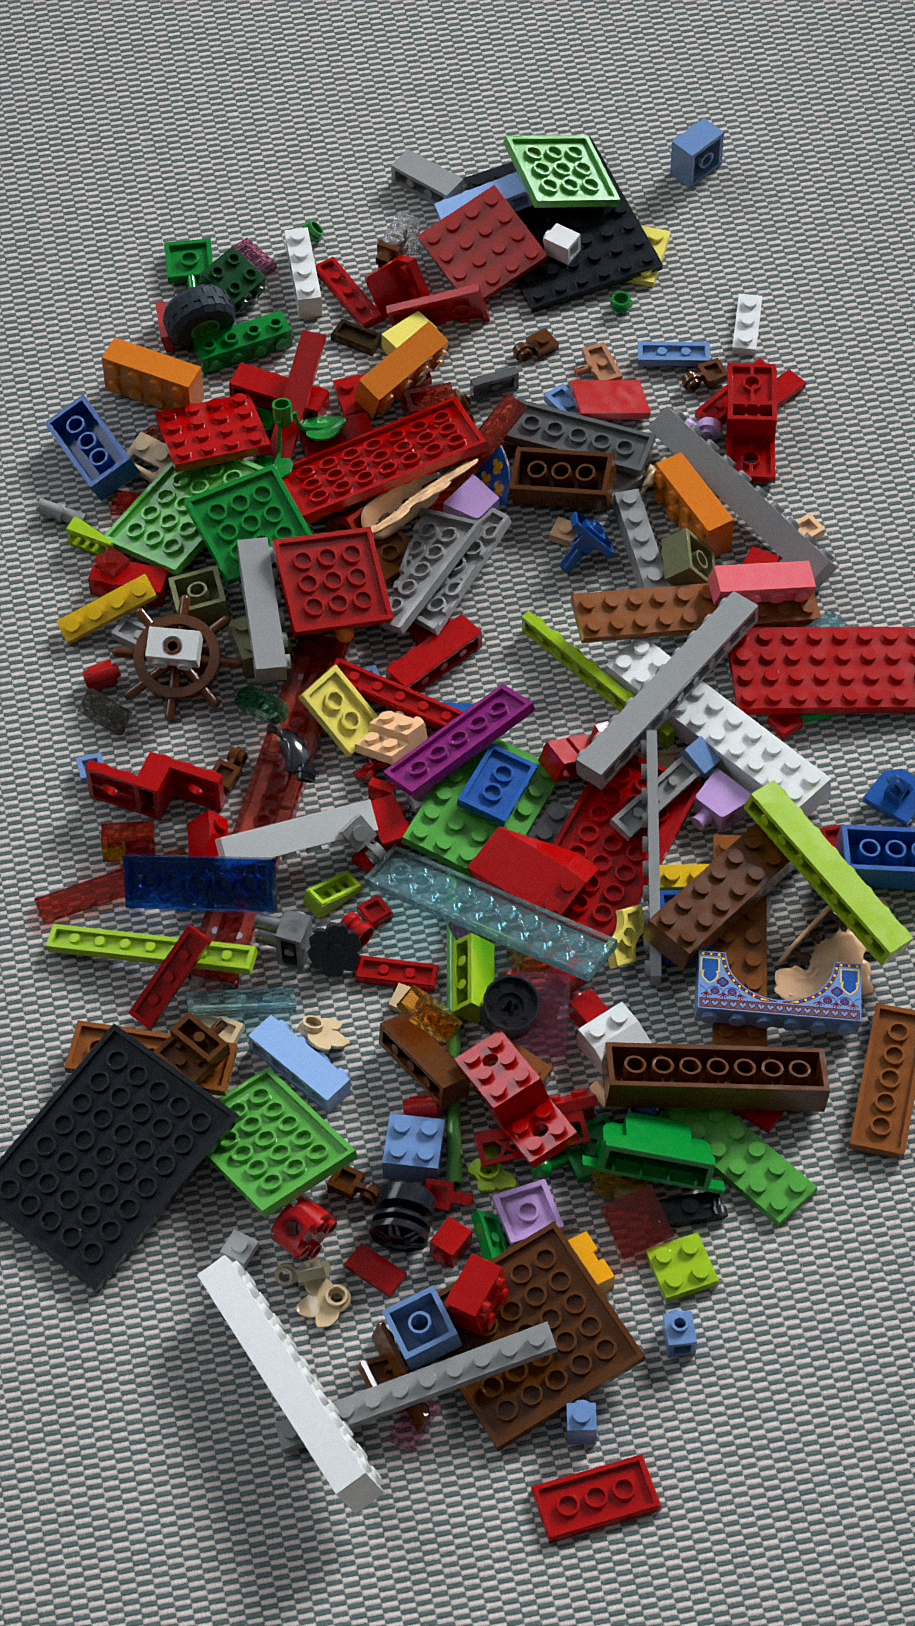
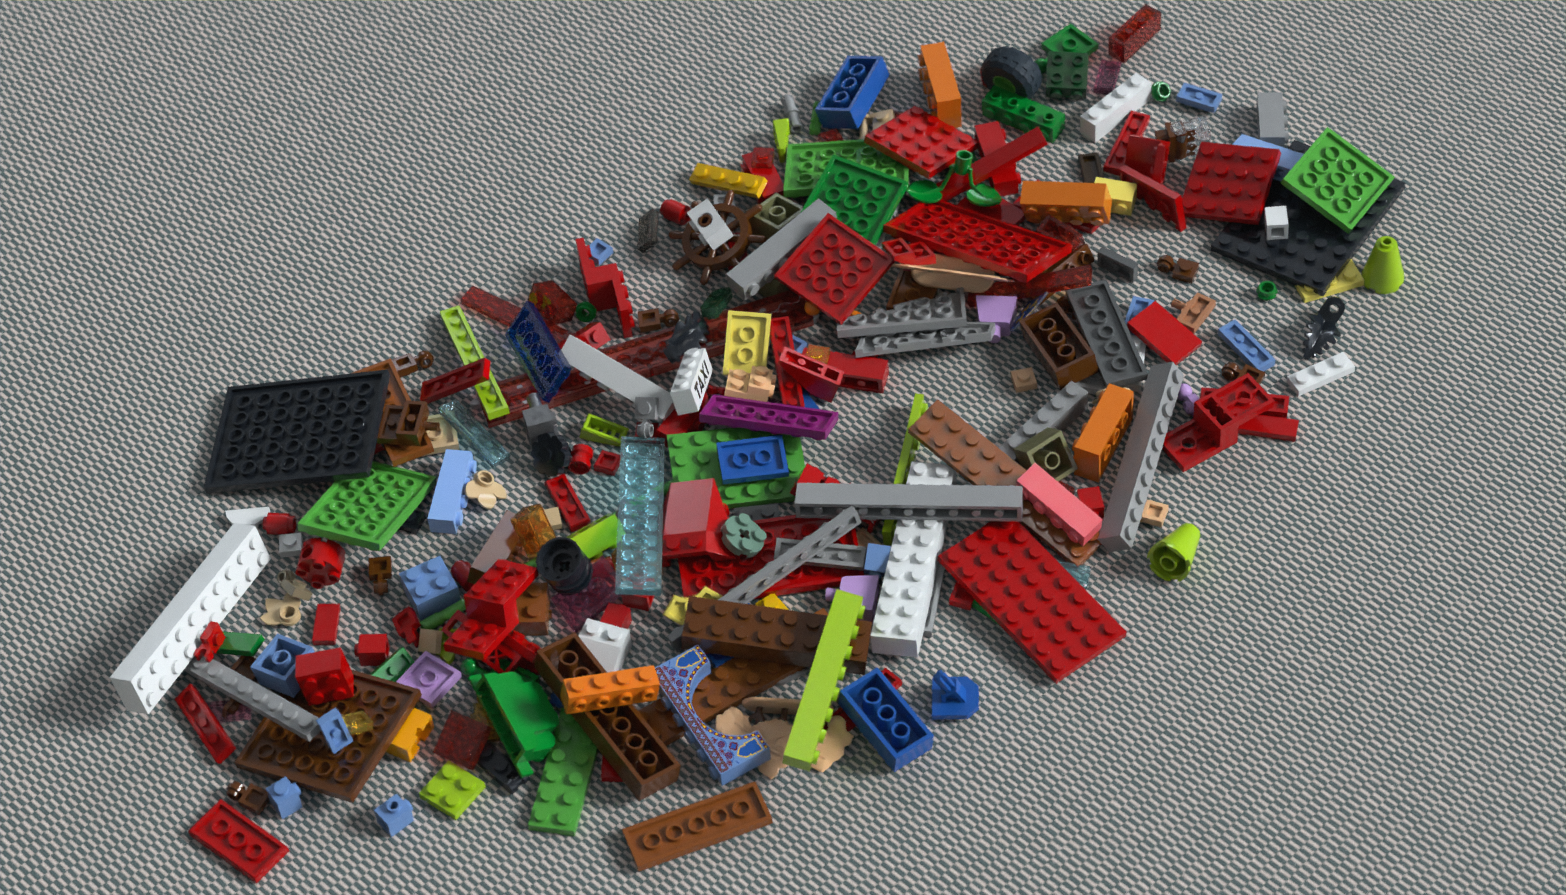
camera: 60 degrees right, 5 degrees down
black wheel [370,1182,436,1252] -> none
blue piece [559,511,614,573] -> none
medium blue brick [670,118,724,188] -> none
none -> red tile [174,684,237,764]
none -> red plate [194,621,226,662]
none -> green tile [216,631,265,657]
none -> white tile [225,507,270,529]
none -> reddish brown plate [226,781,269,815]
none -> red brick [263,512,296,535]
none -> medium blue plate [316,707,353,754]
none -> clear yellow plate [342,710,373,735]
none -> reddish brown plate [392,351,434,377]
none -> tan tile [418,629,442,654]
none -> orange brick [560,665,660,714]
none -> green plate [575,301,597,322]
none -> white brick [670,348,713,415]
none -> sand green plate [721,513,767,558]
none -> red slope [778,346,844,403]
none -> clear yellow plate [805,344,830,364]
none -> bright green axle [809,101,821,135]
none -> red slope [881,238,937,265]
none -> clear red brick [1108,4,1162,64]
none -> lime cone [1147,523,1201,582]
none -> medium blue plate [1176,83,1222,113]
none -> black plant [1302,297,1345,360]
none -> lime cone [1361,236,1405,294]

